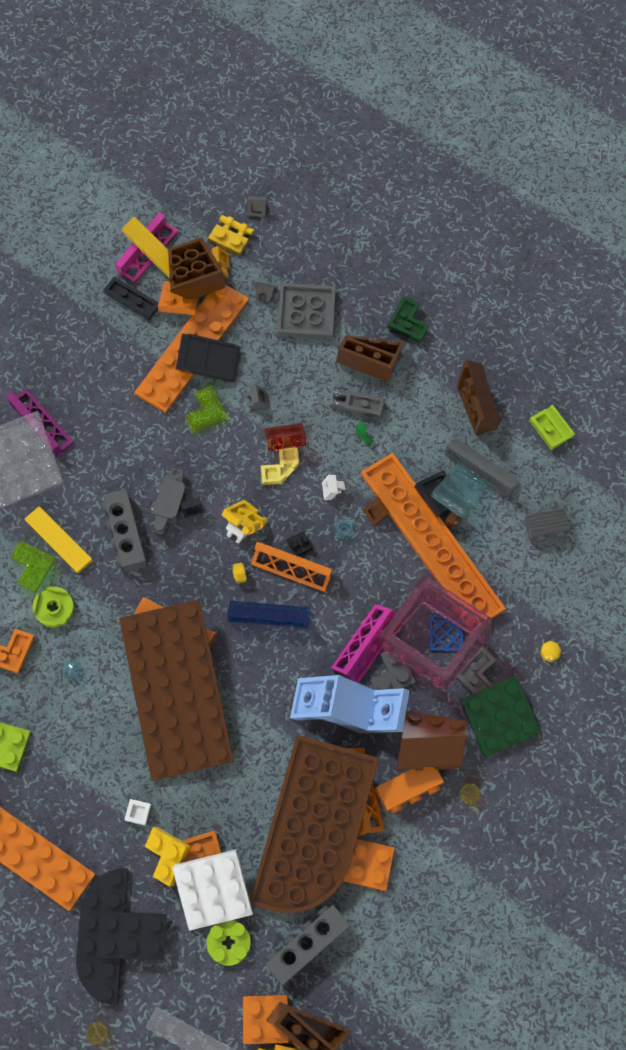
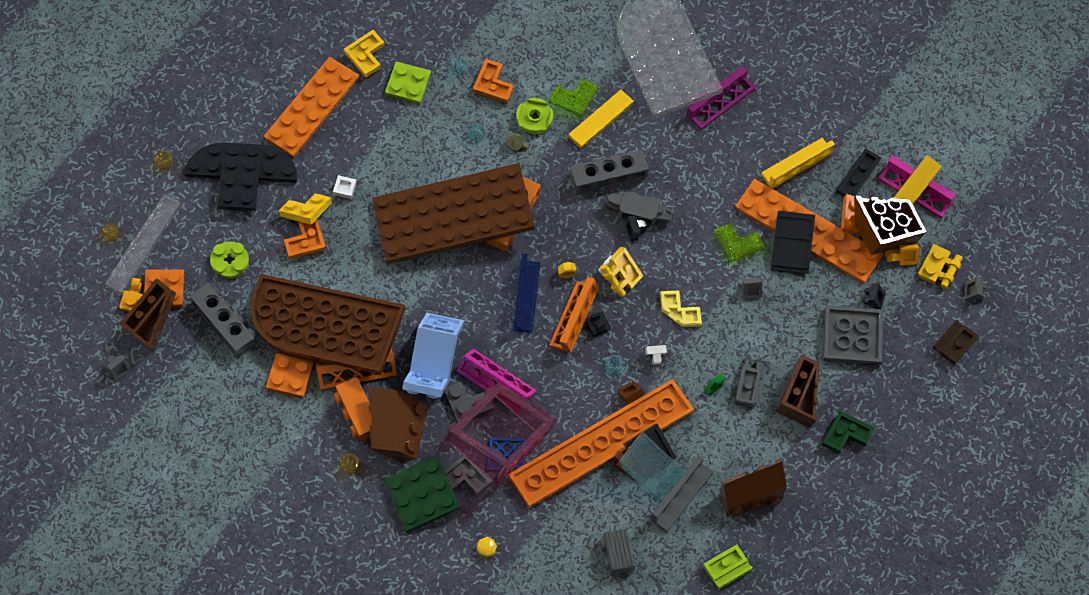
camera: 90 degrees right, 5 degrees down
white plate [172,849,253,931] -> none
clear red bracket [264,423,306,451] -> none
none -> olive piece [506,133,529,150]
none -> yellow fence [761,138,835,189]
none -> dark brown plate [933,319,979,365]

